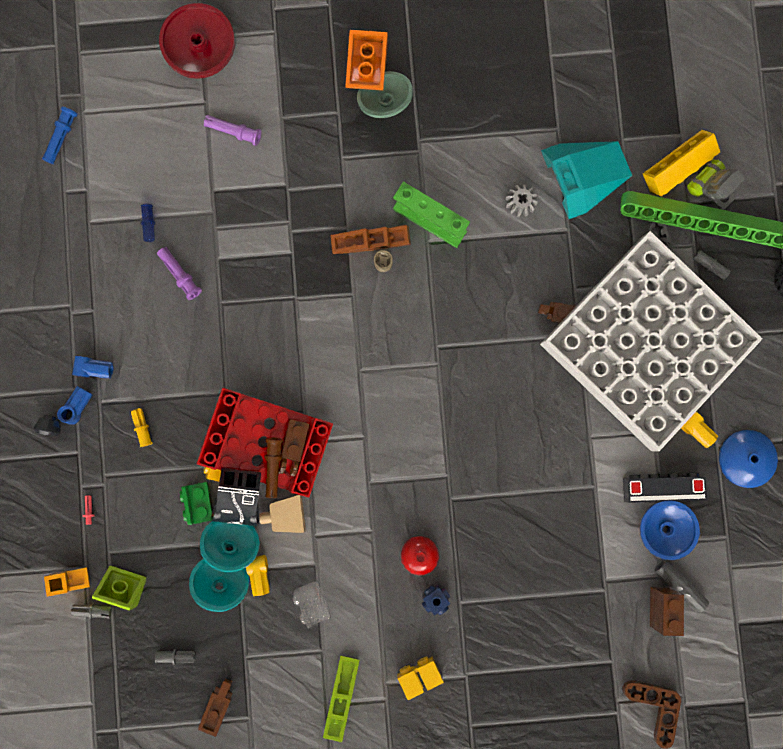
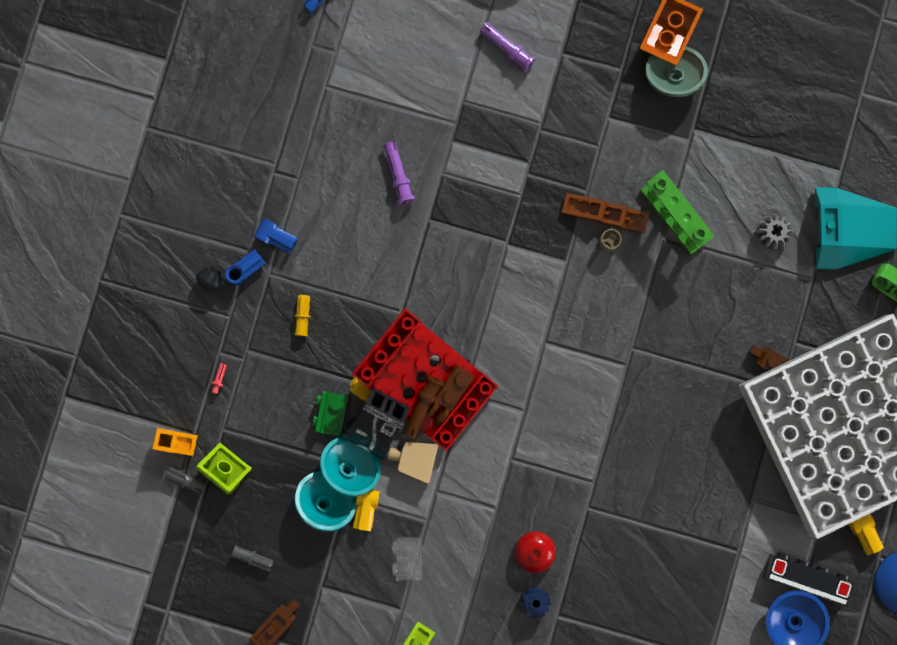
camera: 15 degrees right, 0 degrees up
clear blue axle [140,204,156,242] -> none

